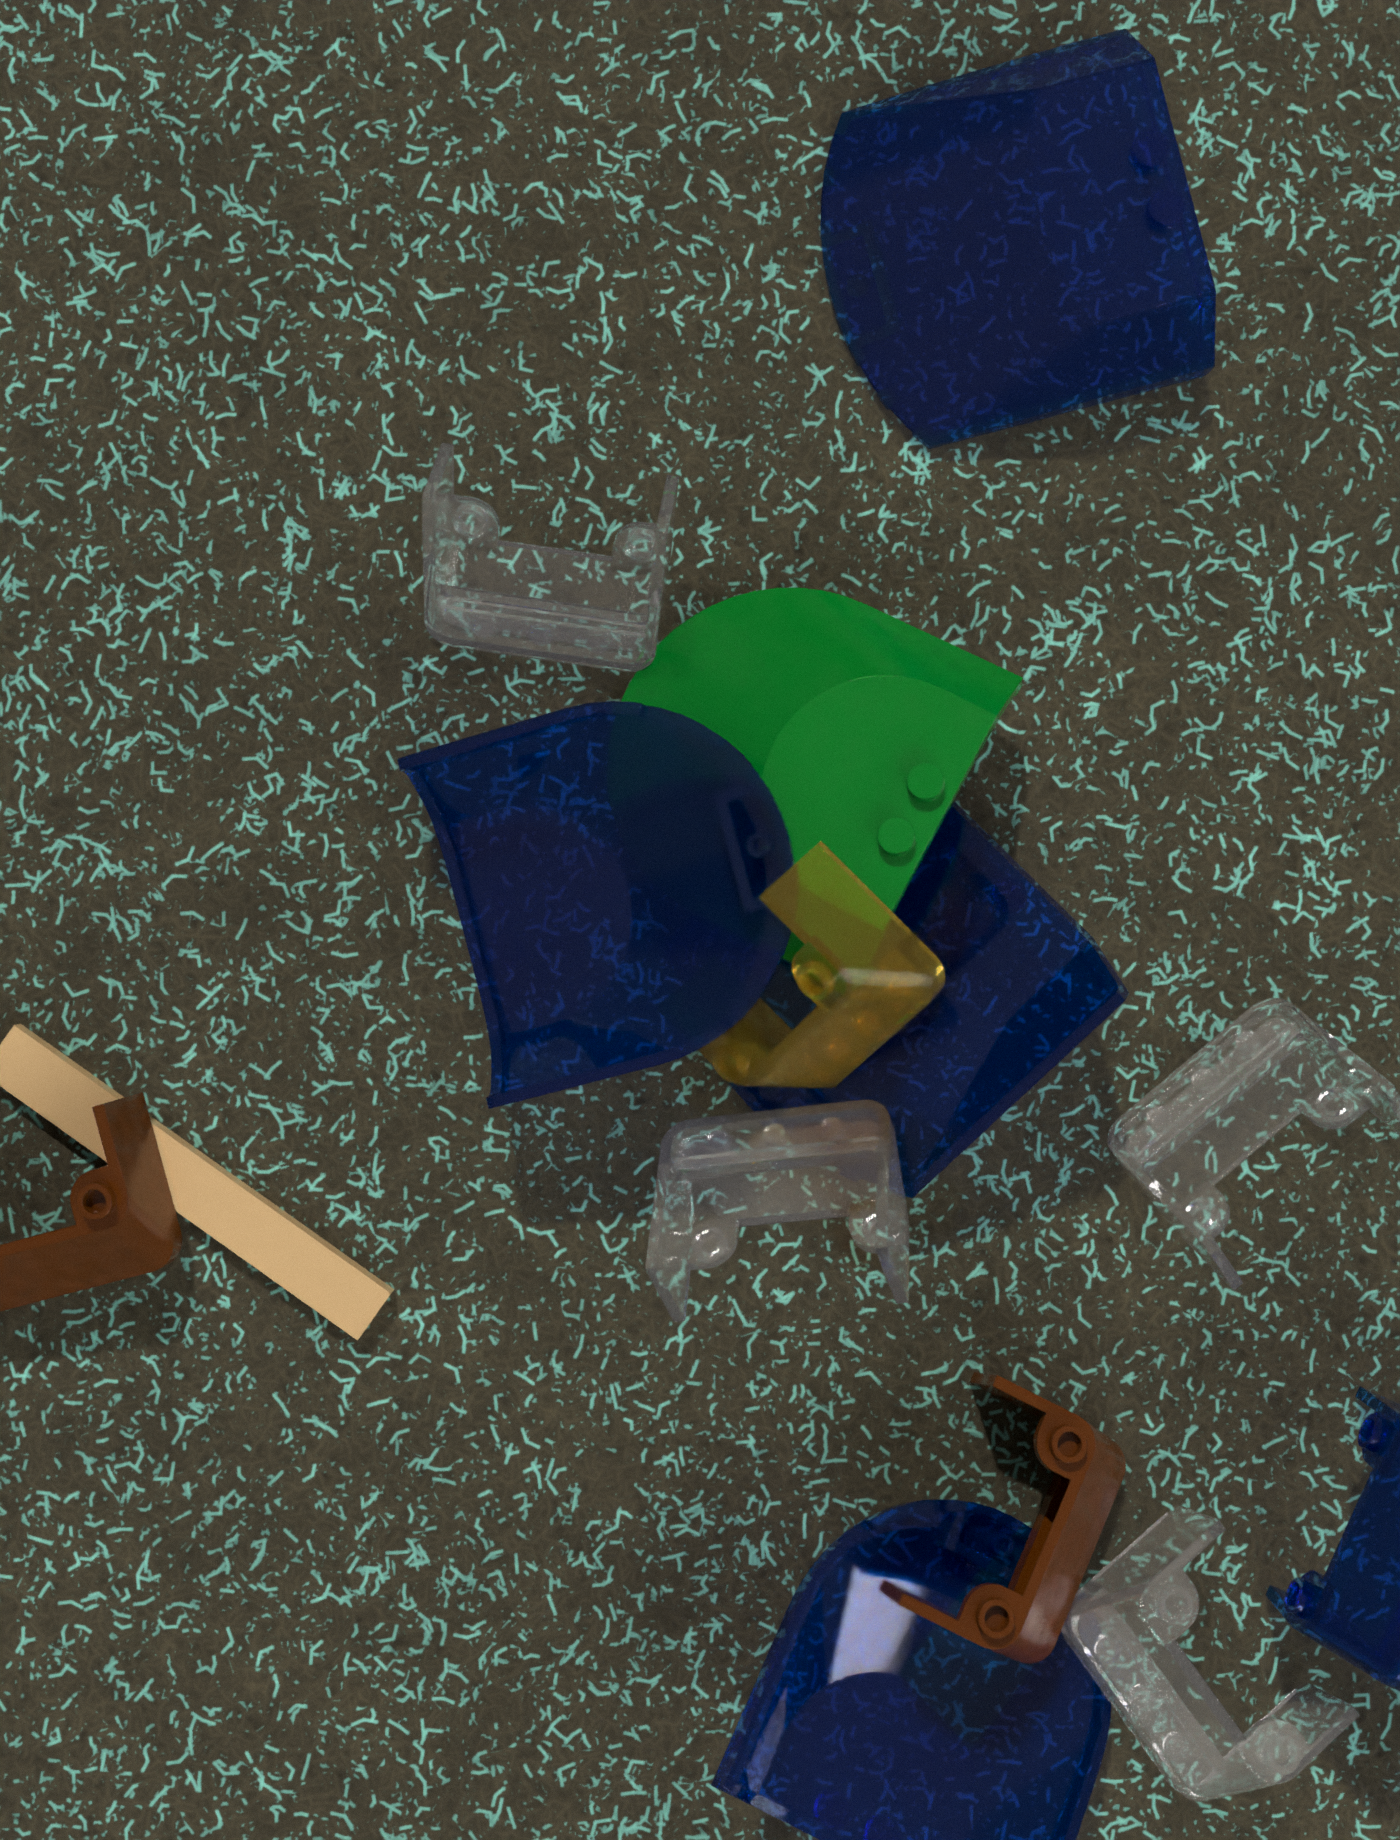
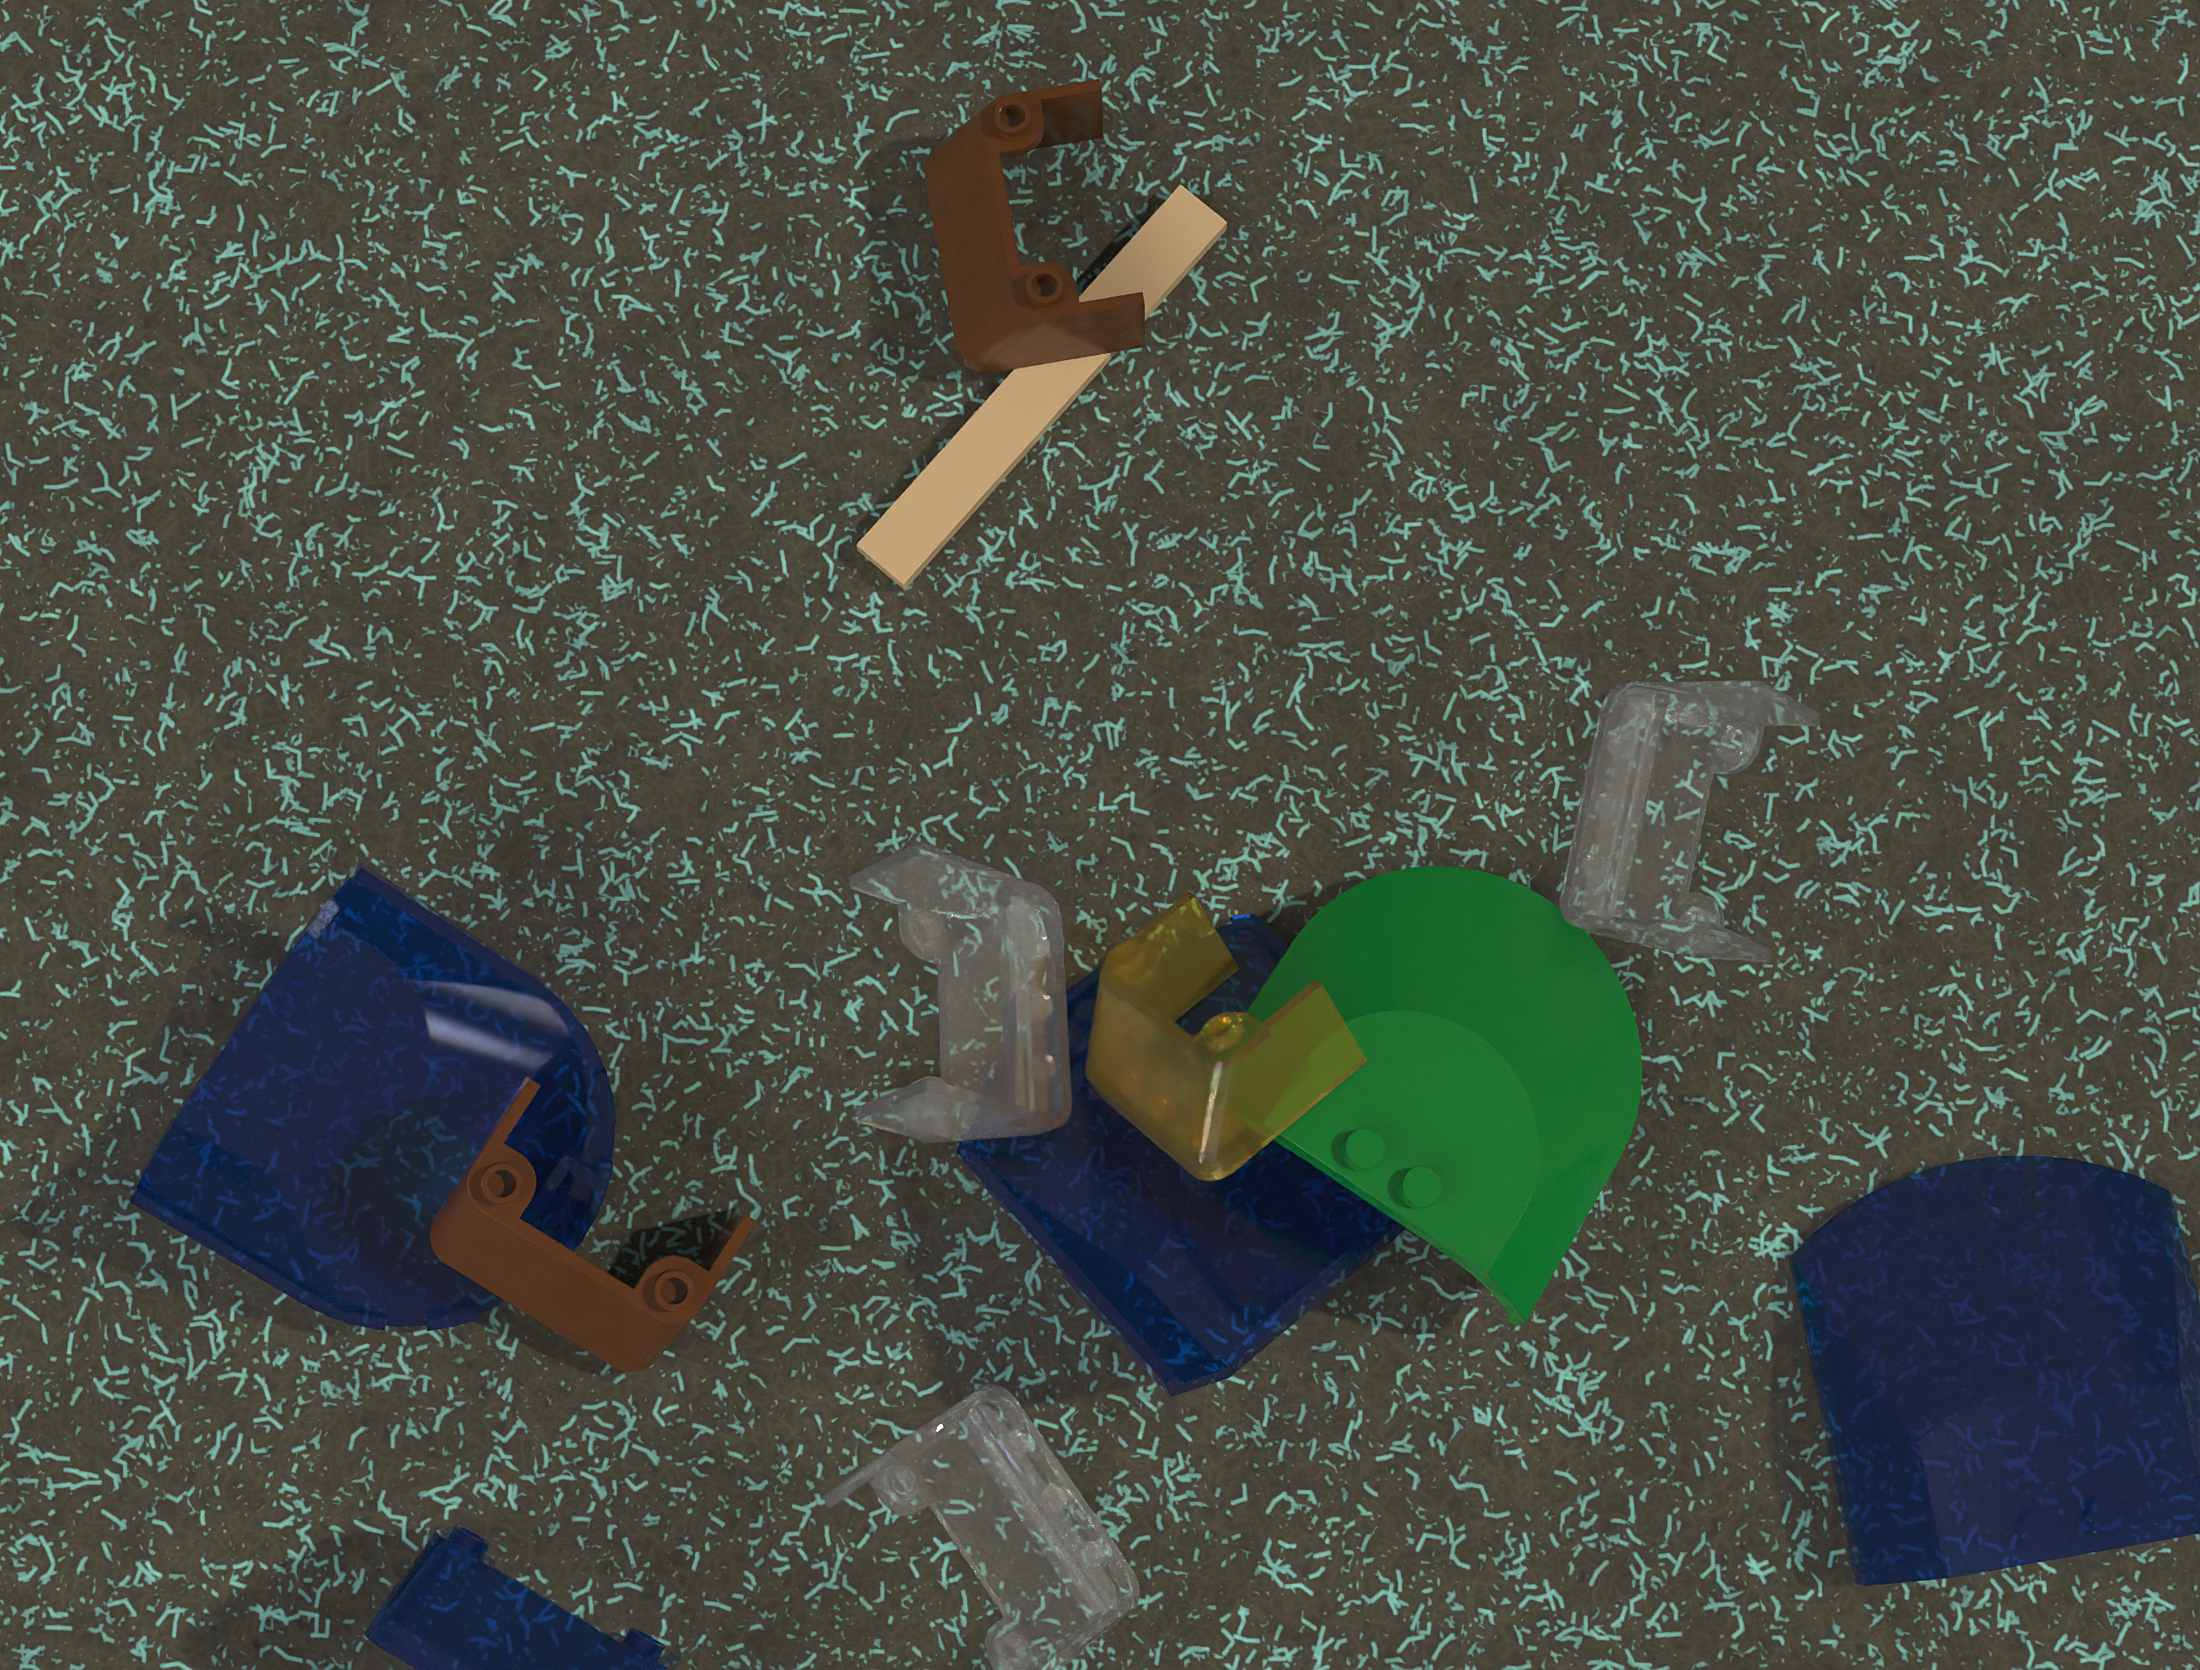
camera: 90 degrees right, 10 degrees down
clear blue windscreen [397,701,797,1109] -> none
clear windscreen [1061,1504,1360,1802] -> none

